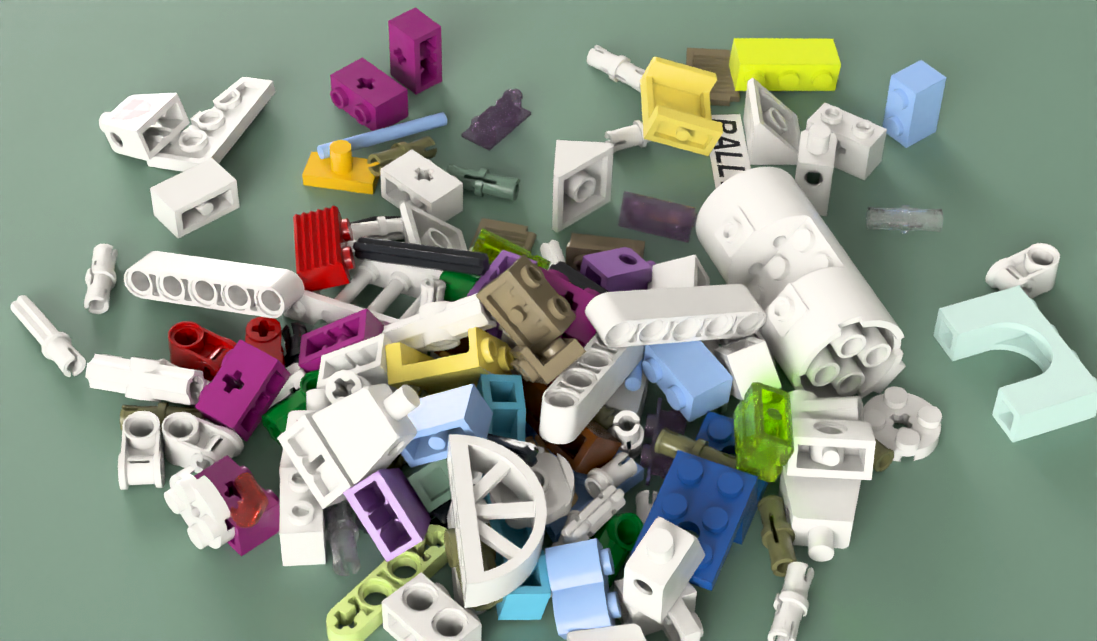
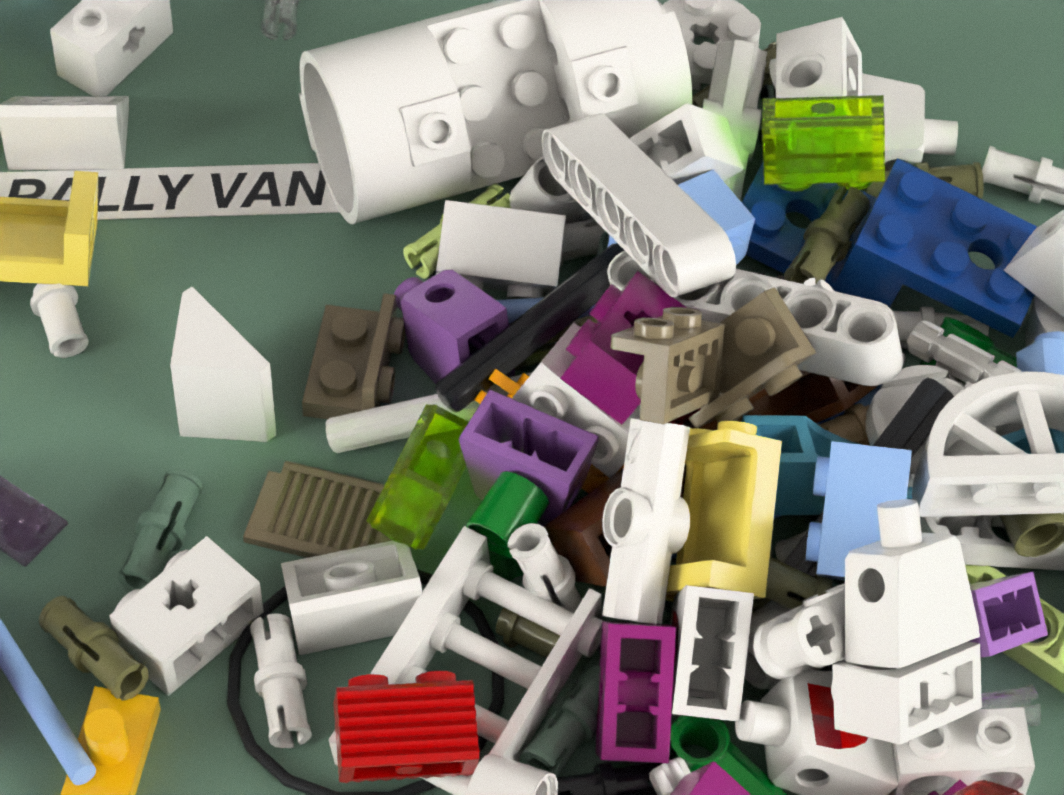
camera: 90 degrees left, 10 degrees up
black axle [353,237,490,276] -> none
clear purple hinge [618,191,698,243] -> none
white torso [795,124,837,216] -> none

